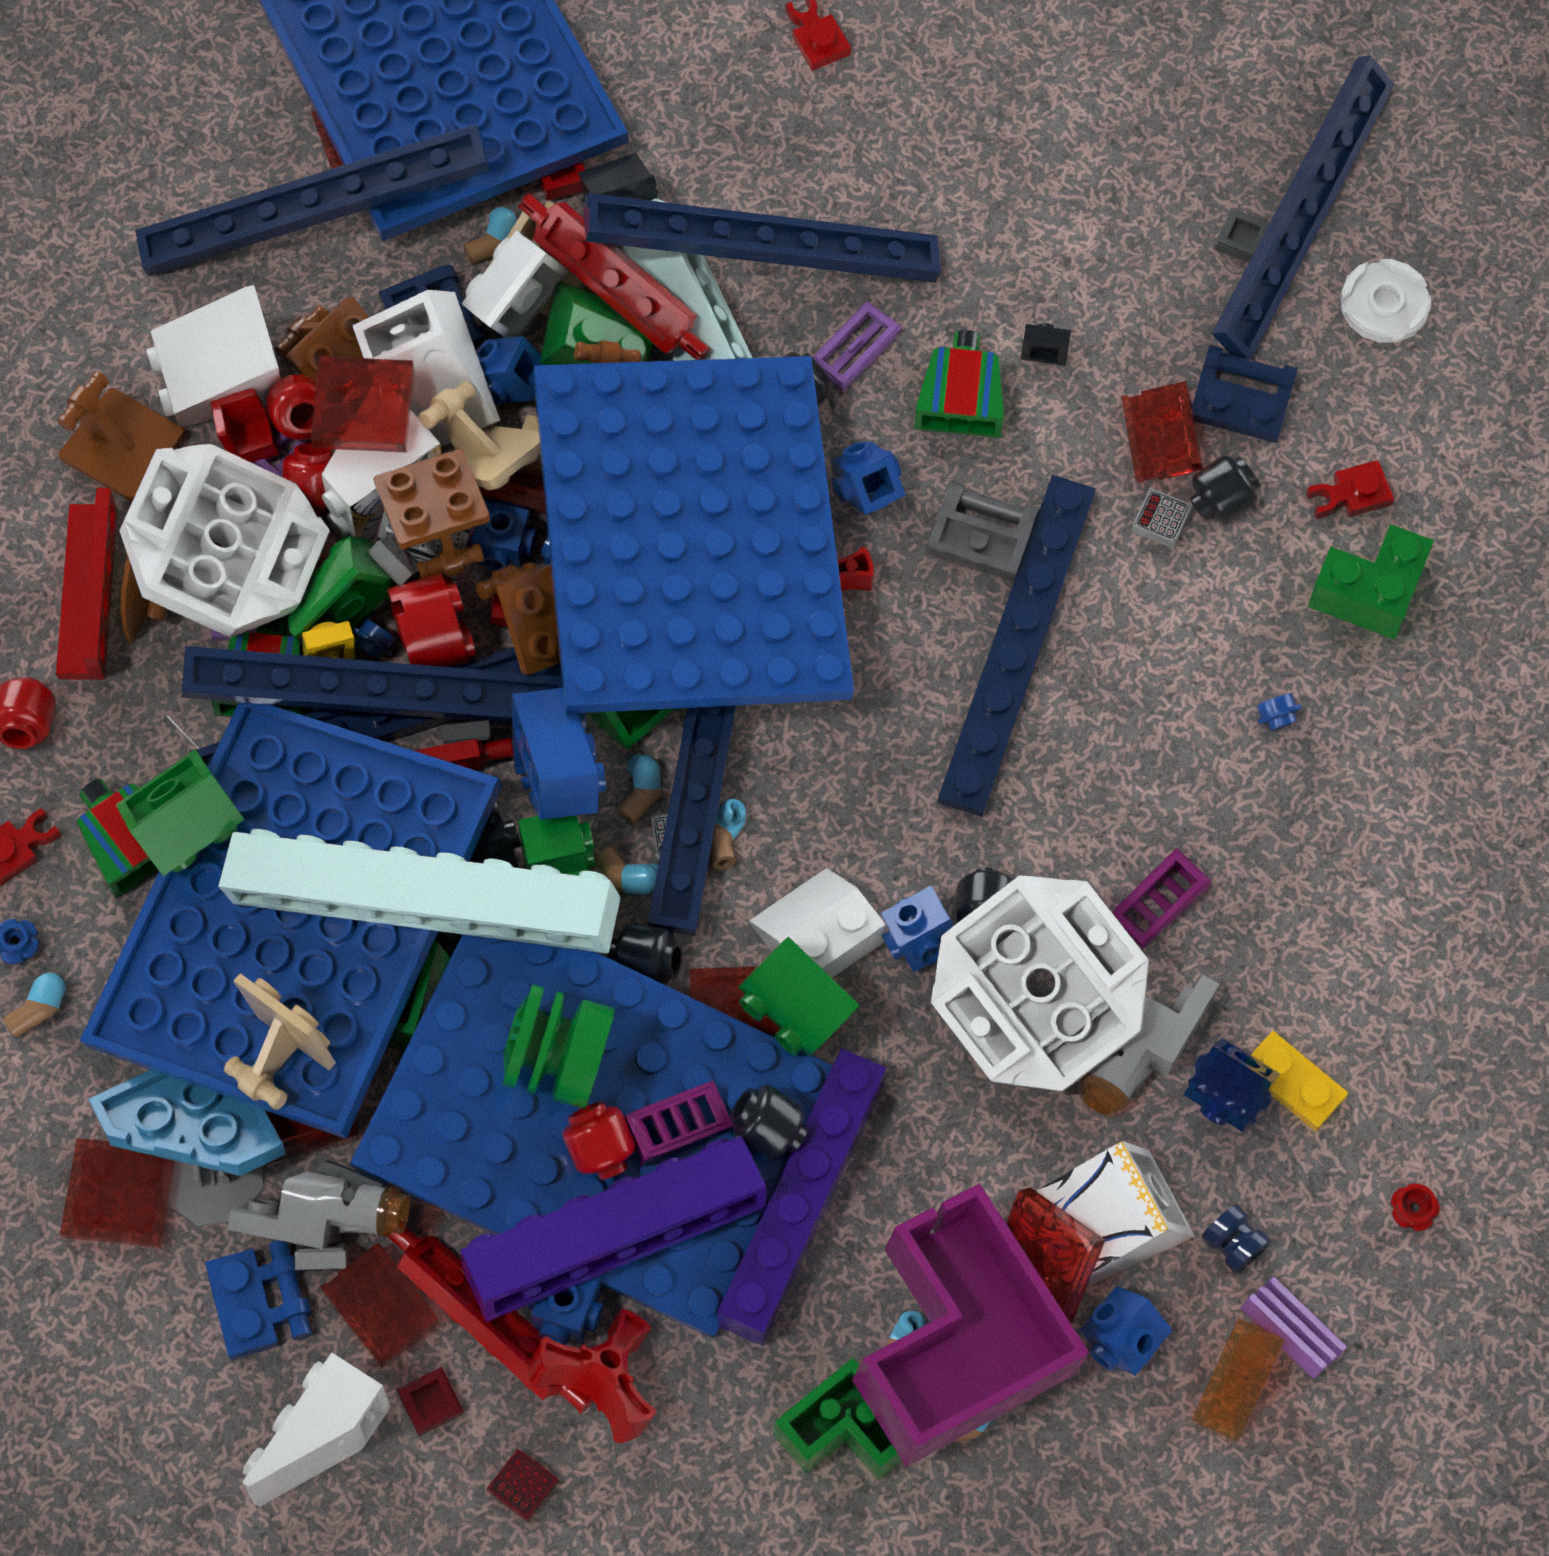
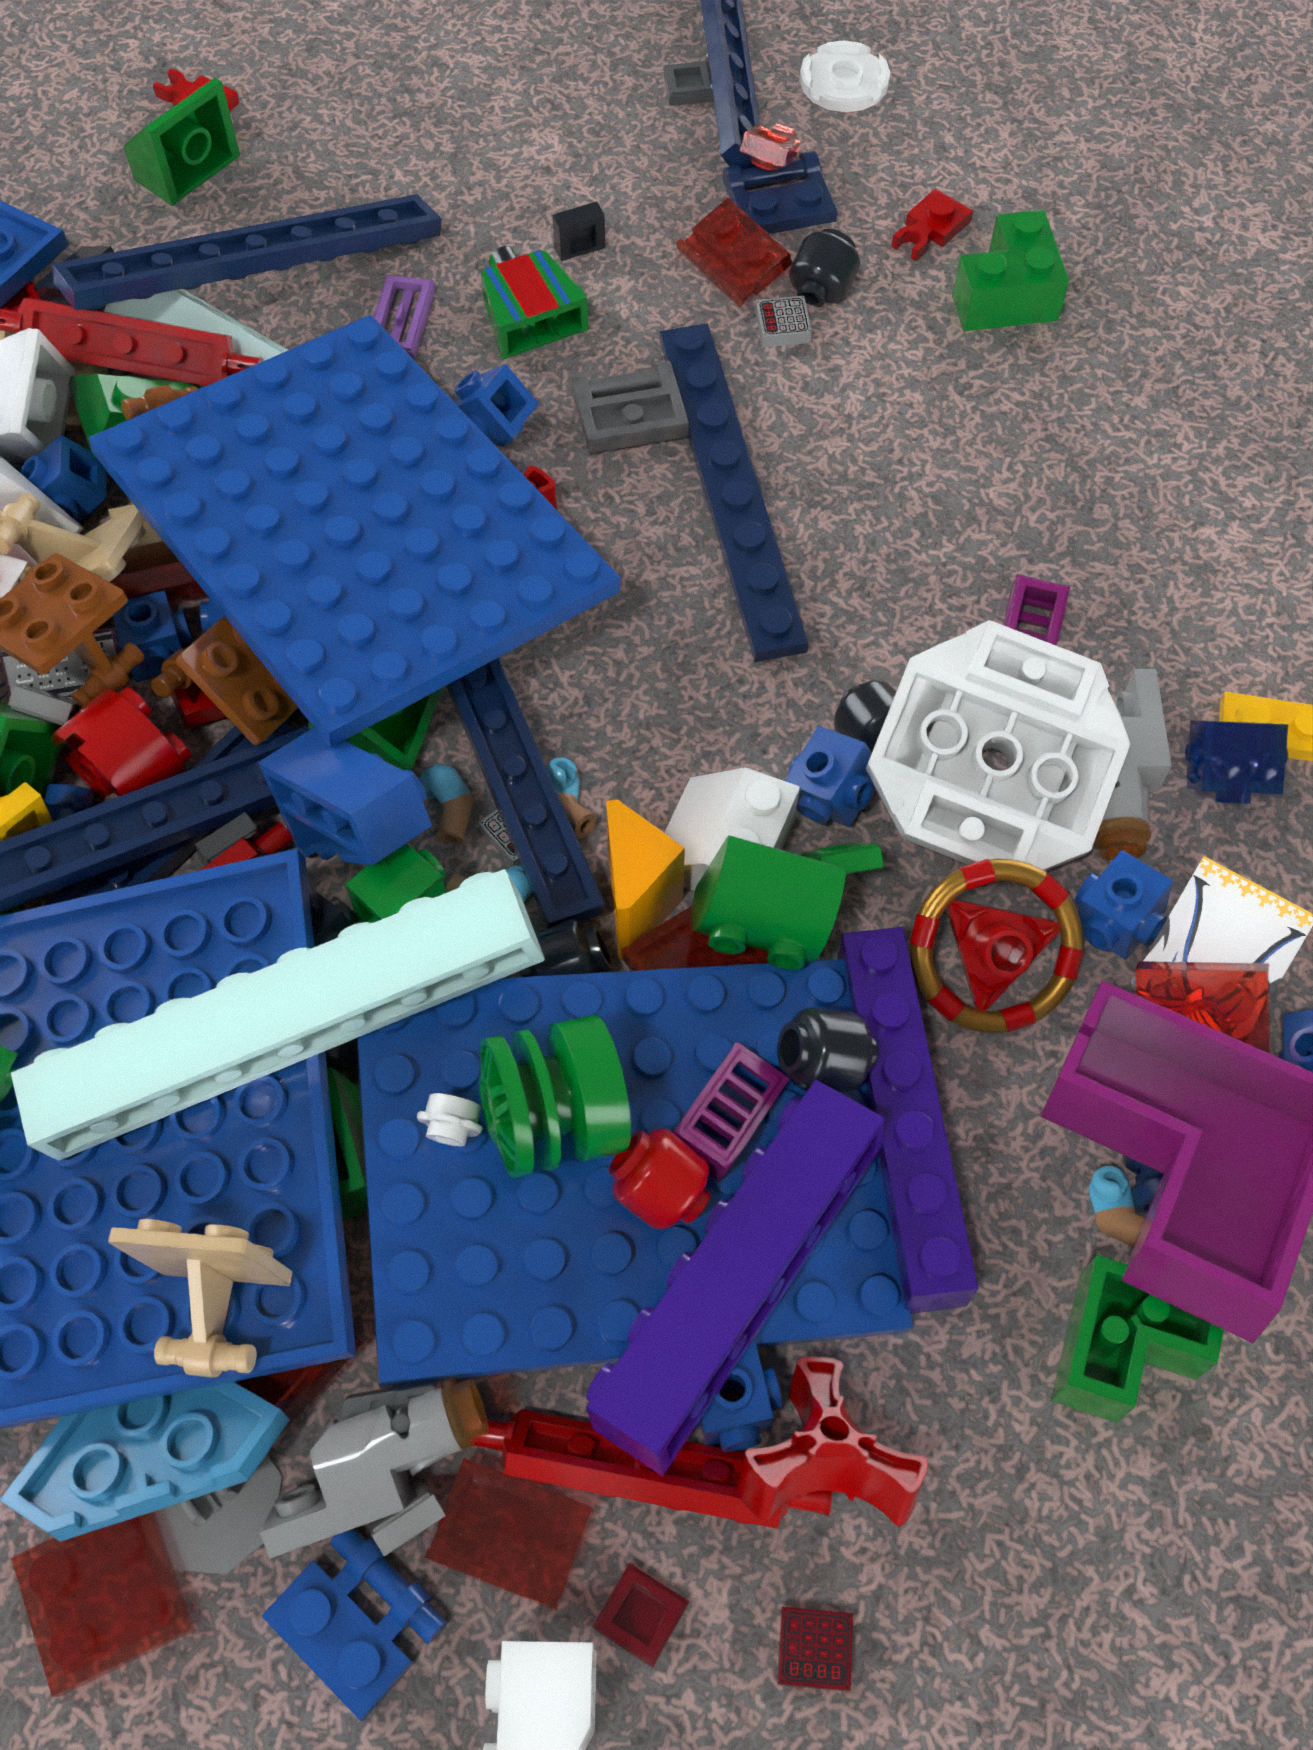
camera: 30 degrees left, 5 degrees down
blue plate [1256,693,1302,731] -> none
none -> green slope [123,77,240,206]
none -> white plate [417,1093,483,1147]
none -> light orange slope [606,800,685,959]
none -> clear red plate [739,122,801,171]
none -> green tile [800,842,884,875]
none -> red piece [909,858,1084,1033]
none -> blue brick [1075,850,1173,960]

